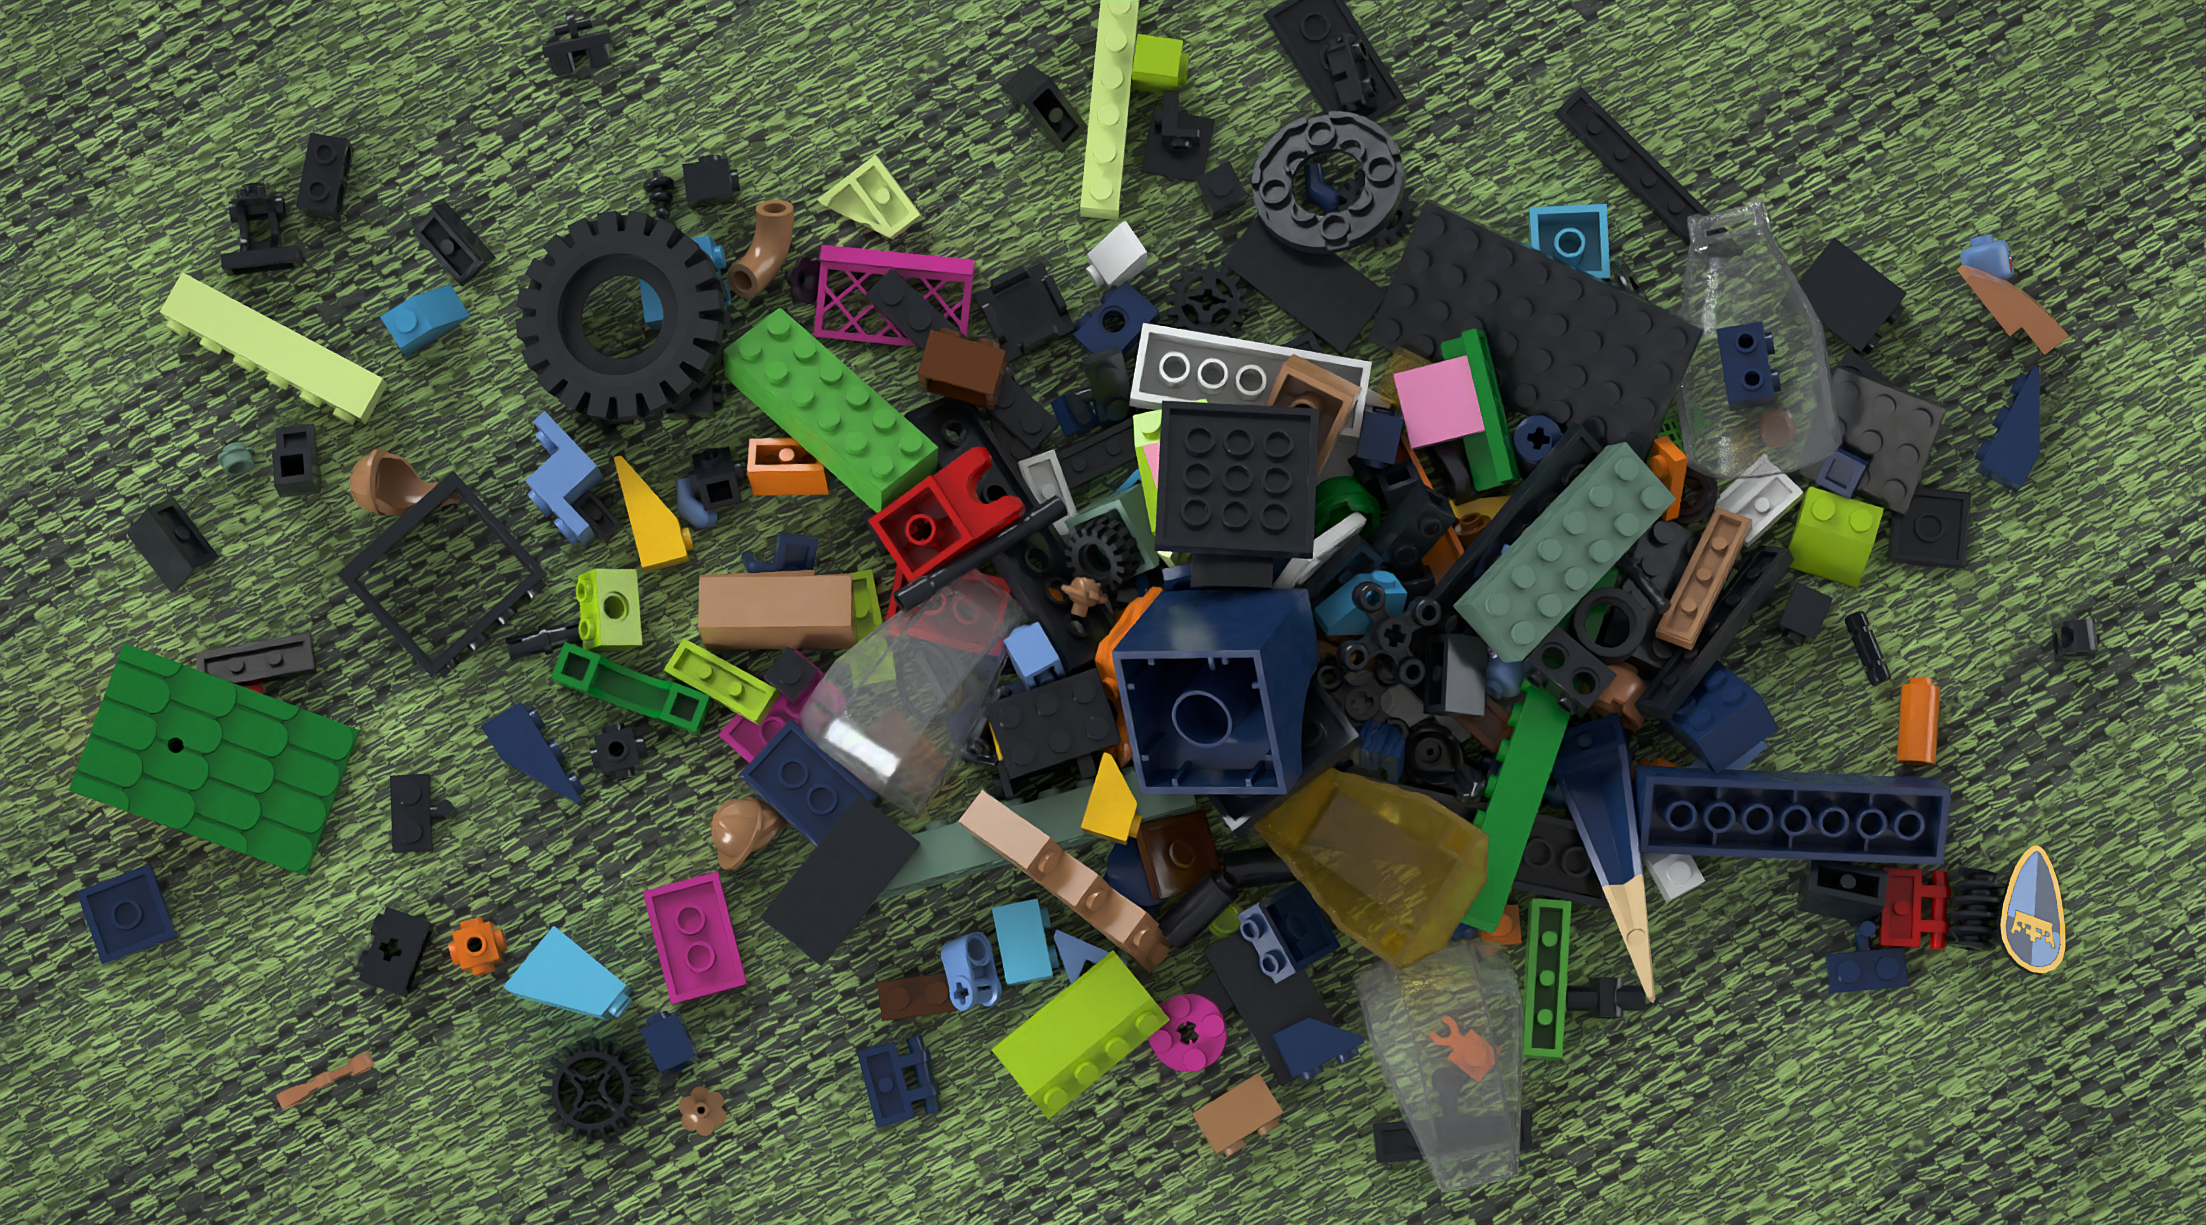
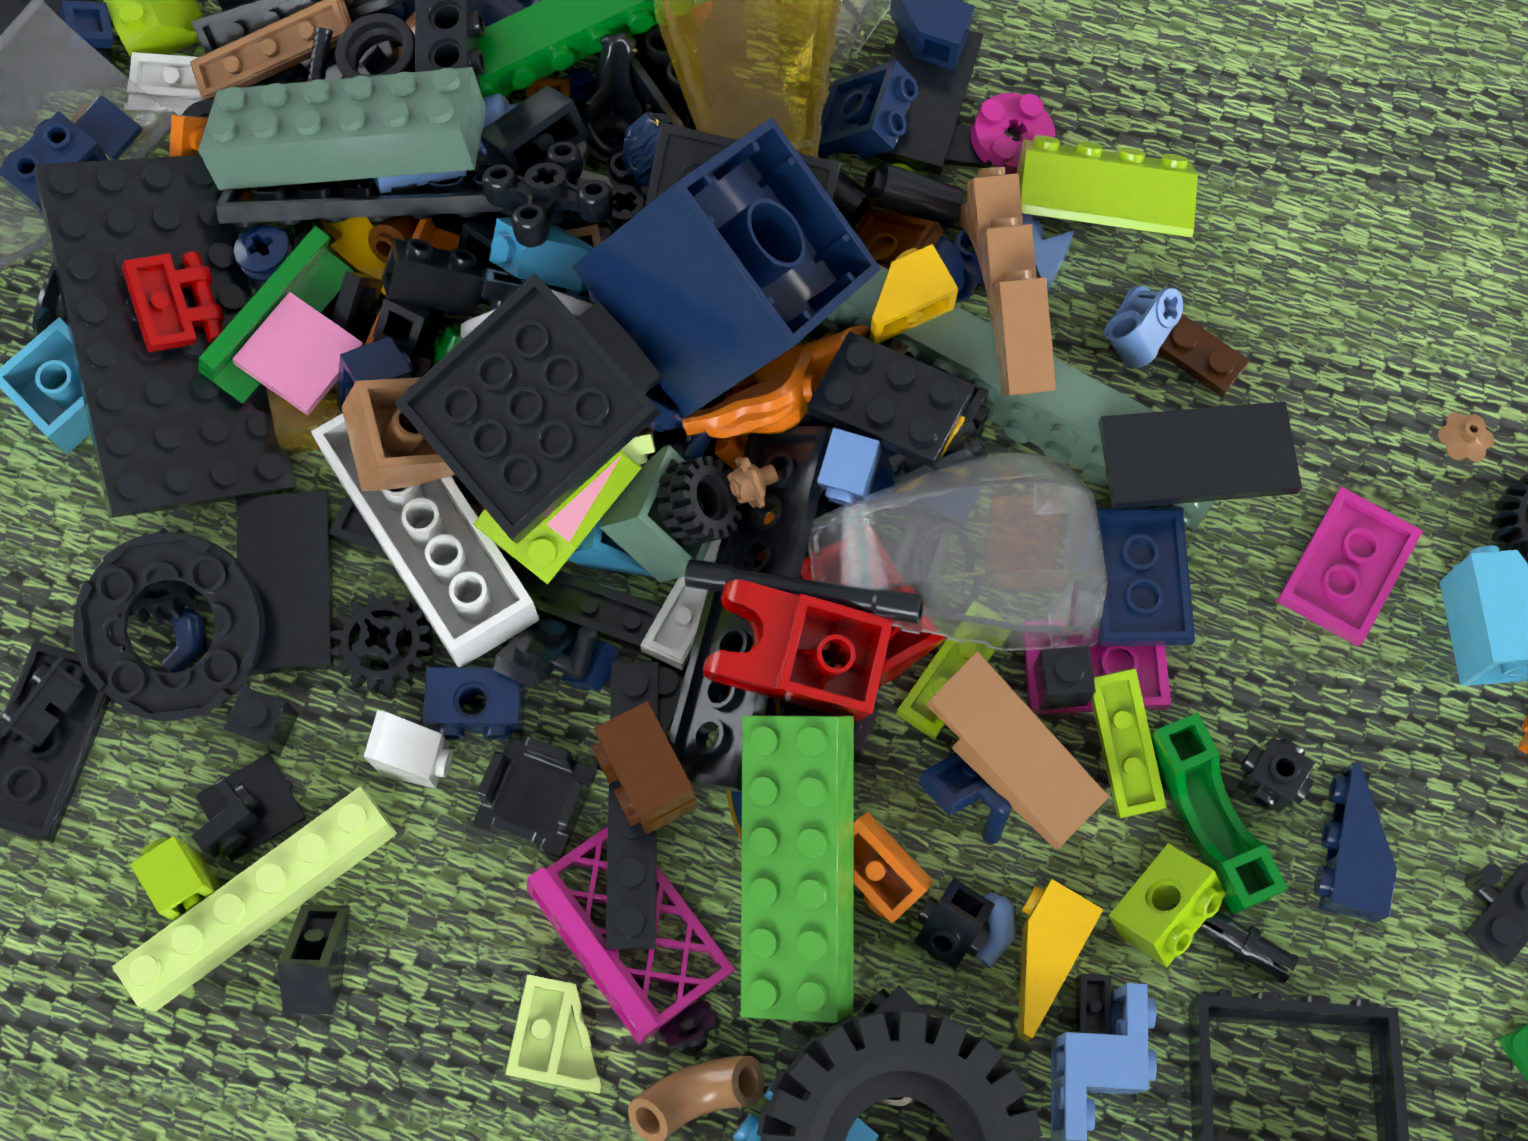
camera: 135 degrees left, 10 degrees down
dark blue brick [641,1011,702,1077] -> none
medium nougat piece [710,797,793,871] -> none
dark blue plate [857,1035,941,1128] -> none
medium azure brick [992,899,1059,987] -> none
medium nougat brick [1192,1073,1284,1157] -> none
none -> dark blue slope [75,95,144,160]
none -> red plate [122,251,225,353]

